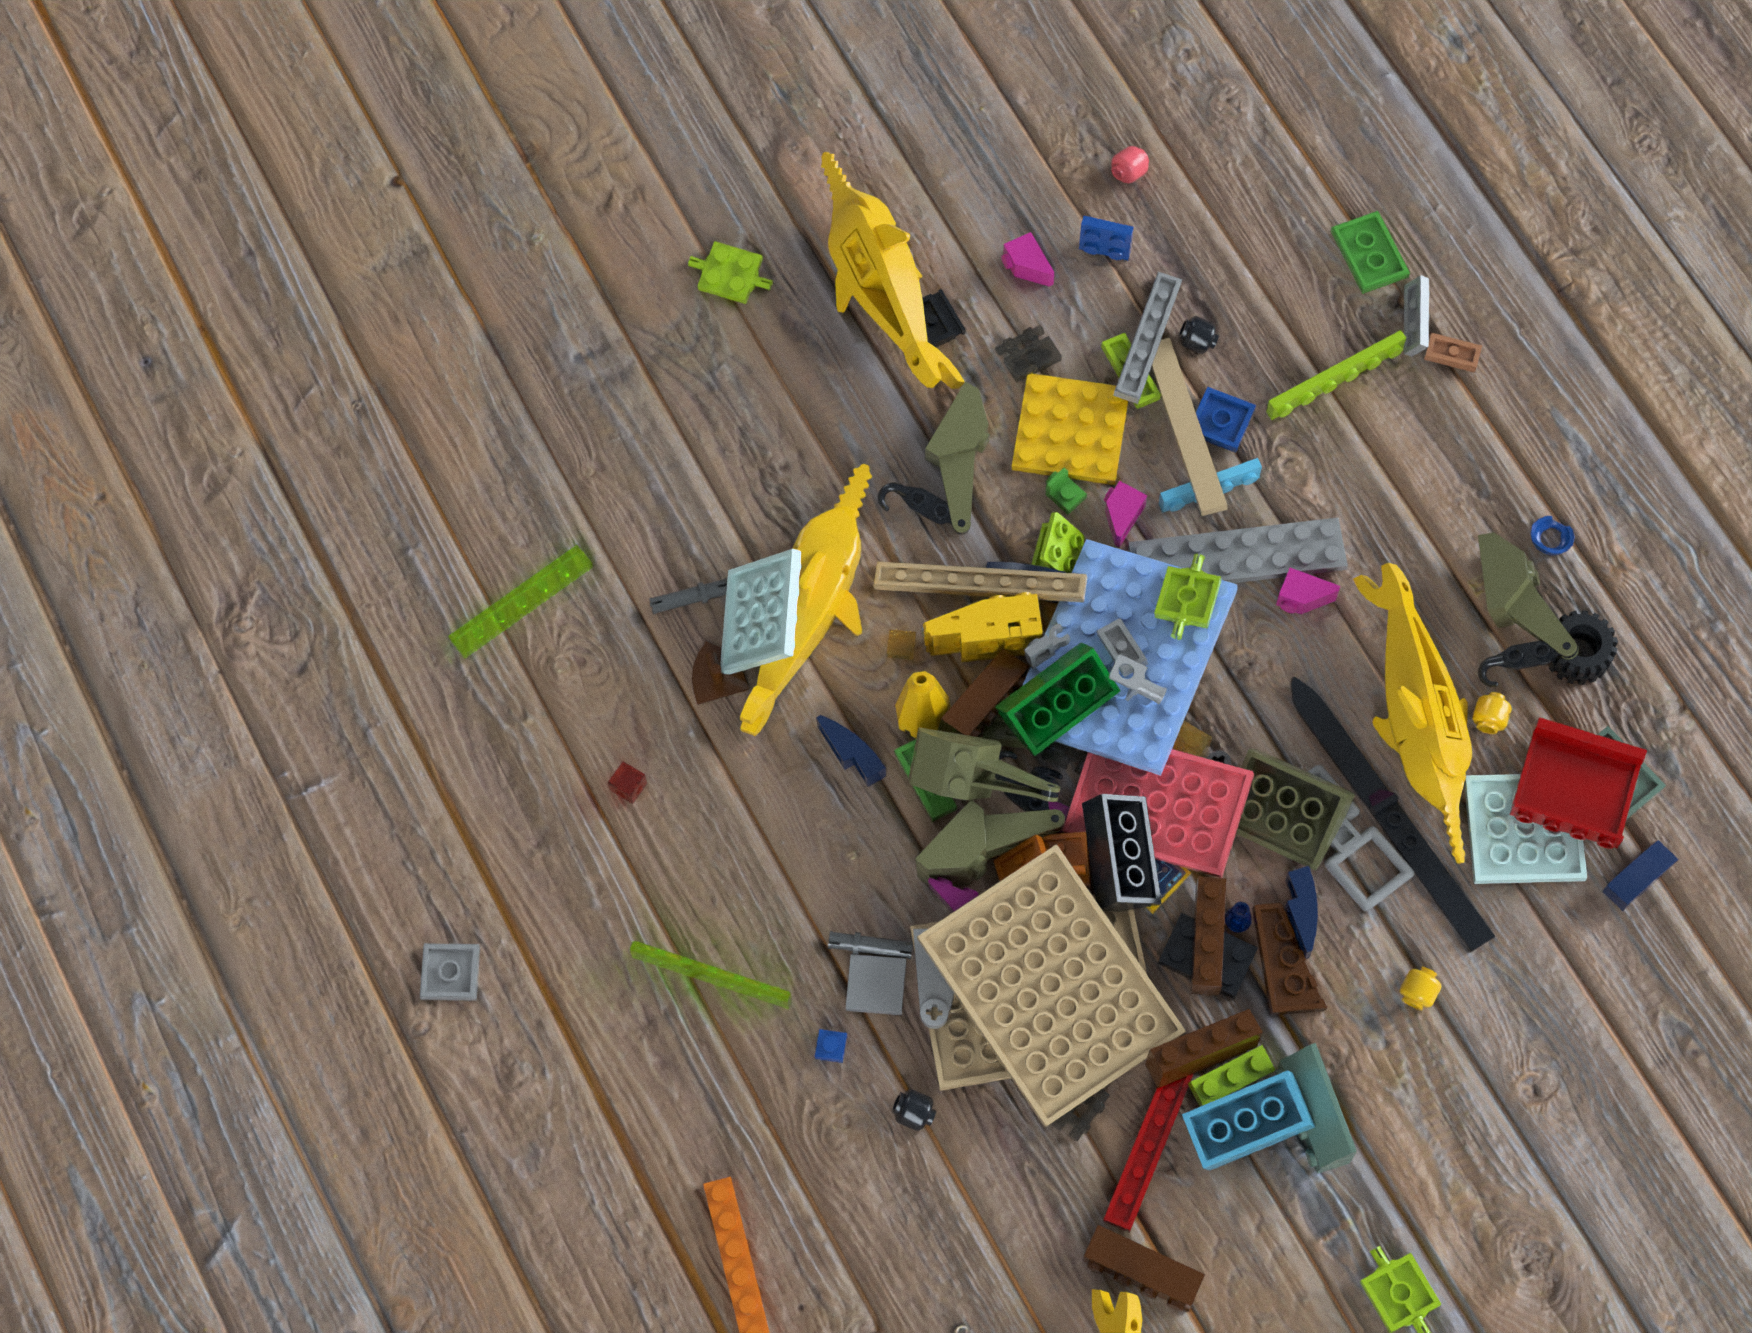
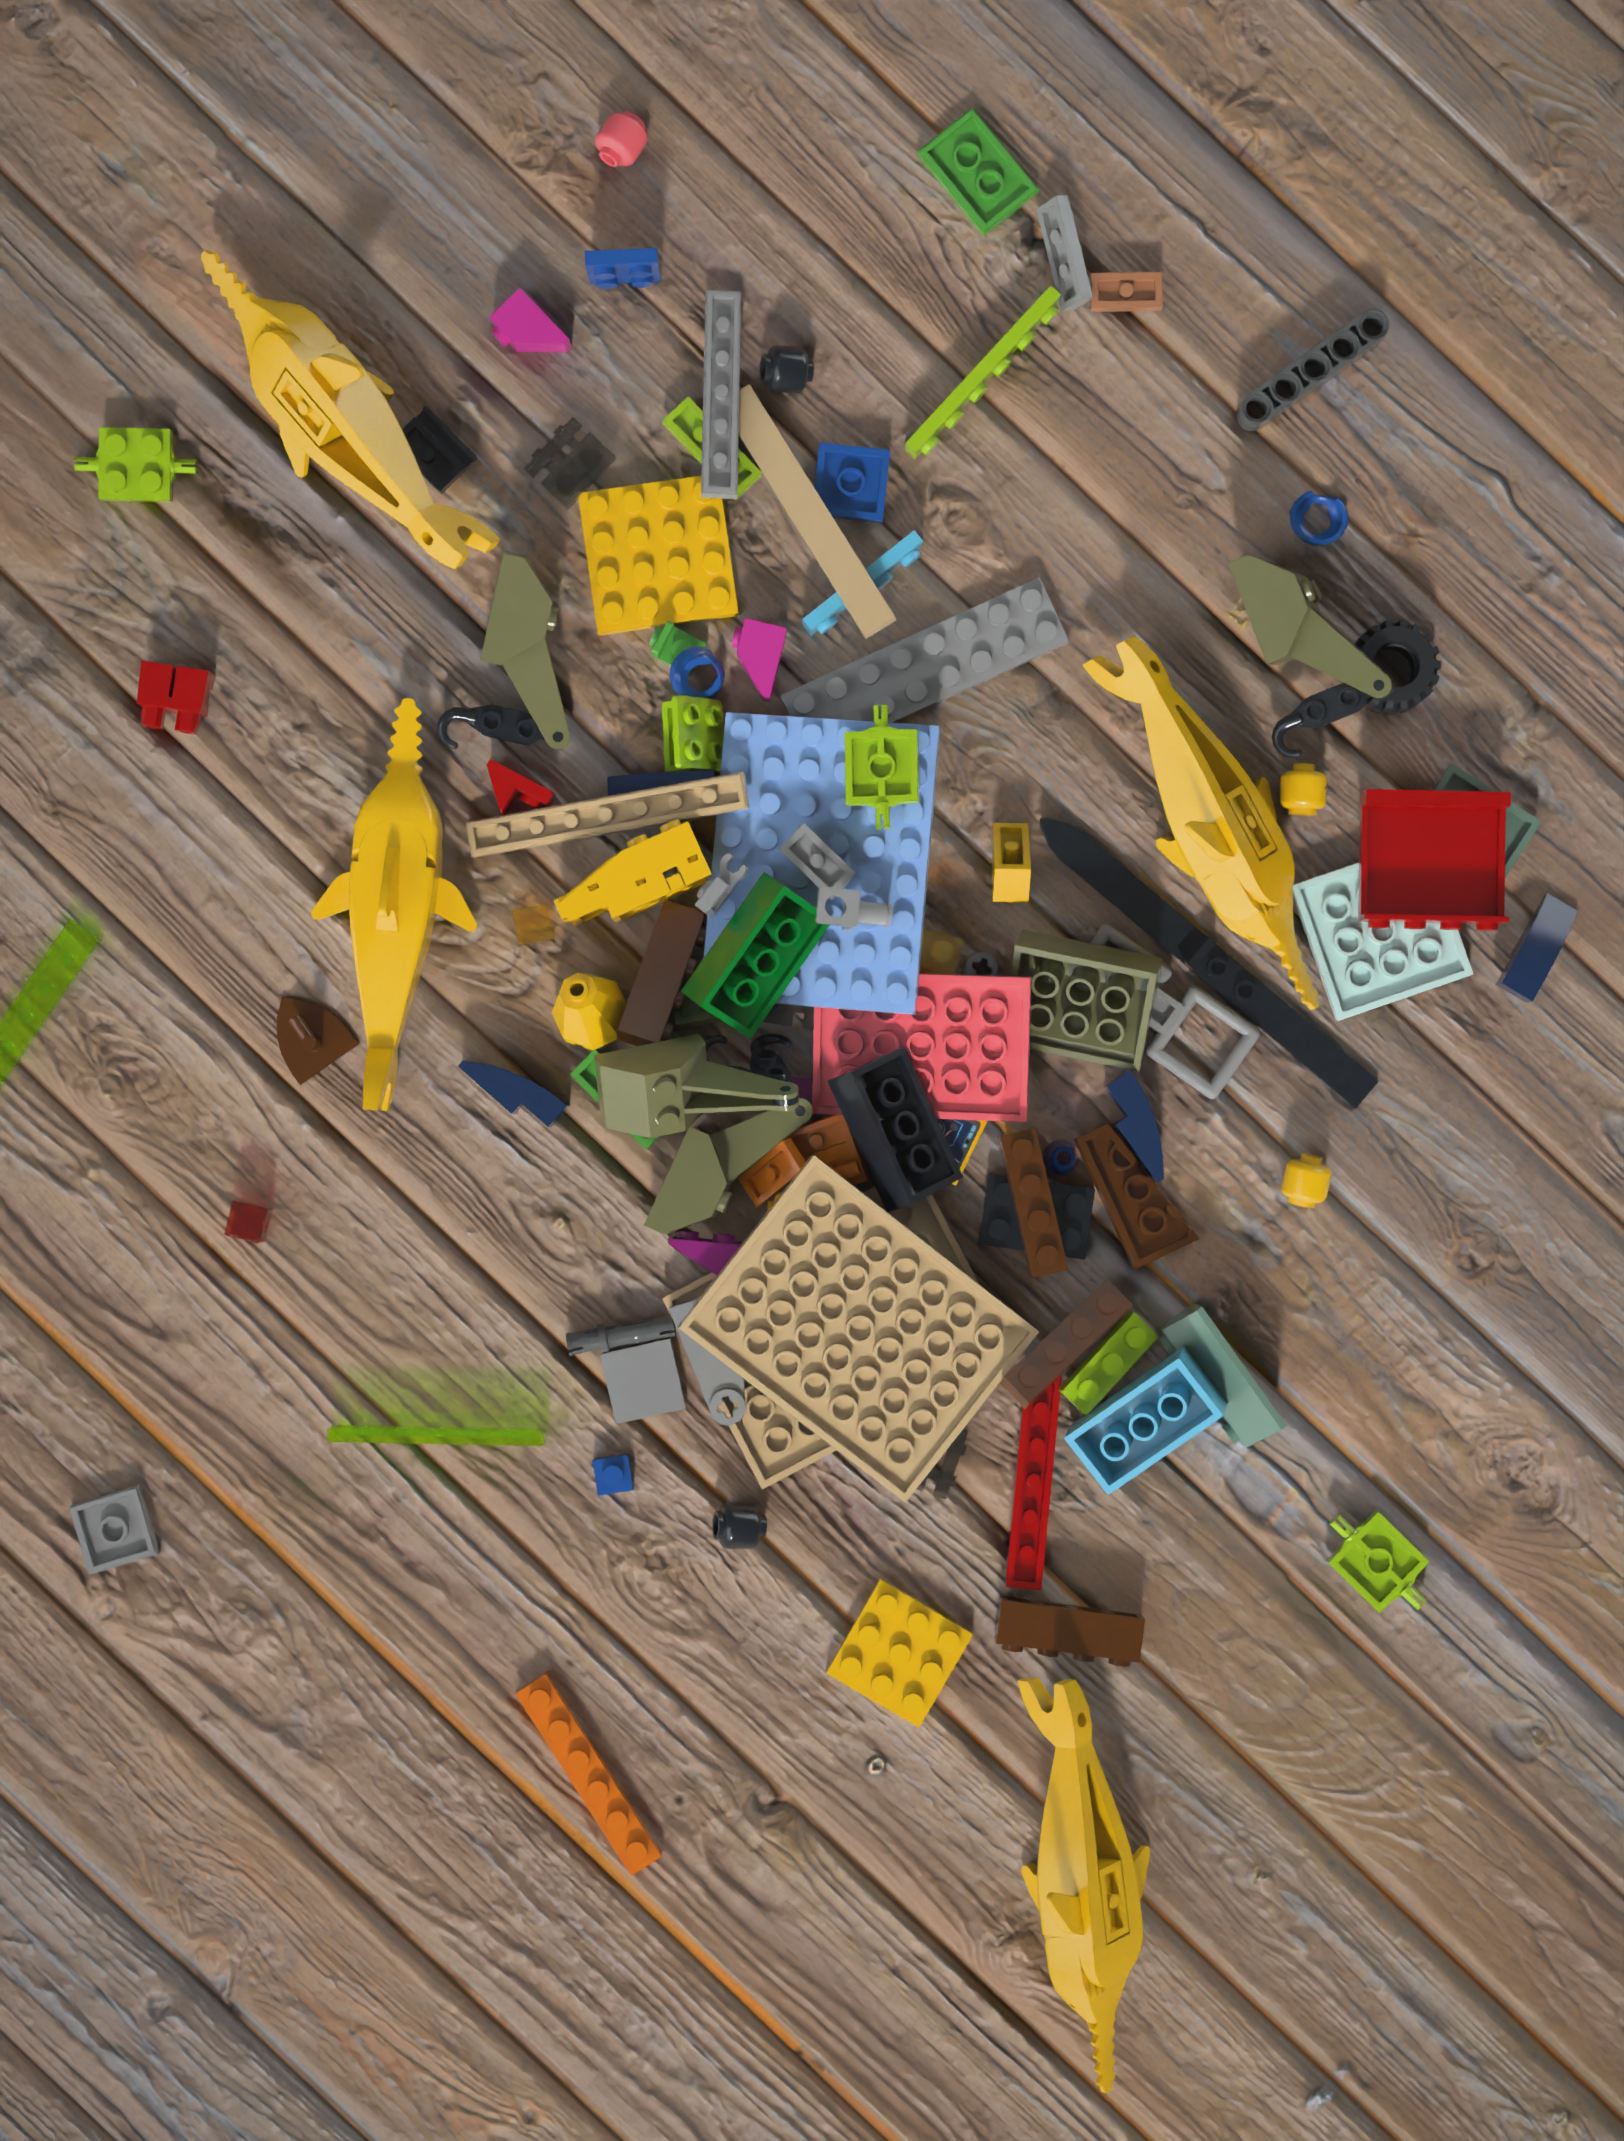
camera: 25 degrees left, 20 degrees up
dark grey pin [649,578,727,615] -> none
light aqua plate [720,549,801,674] -> none
dark pink slope [1276,568,1340,614] -> none
none -> red hips [136,660,215,735]
none -> red slope [487,759,556,815]
none -> blue piece [670,646,725,699]
none -> yellow plate [826,1578,973,1727]
none -> yellow slope [992,823,1031,903]
none -> dark grey beam [1236,309,1389,431]

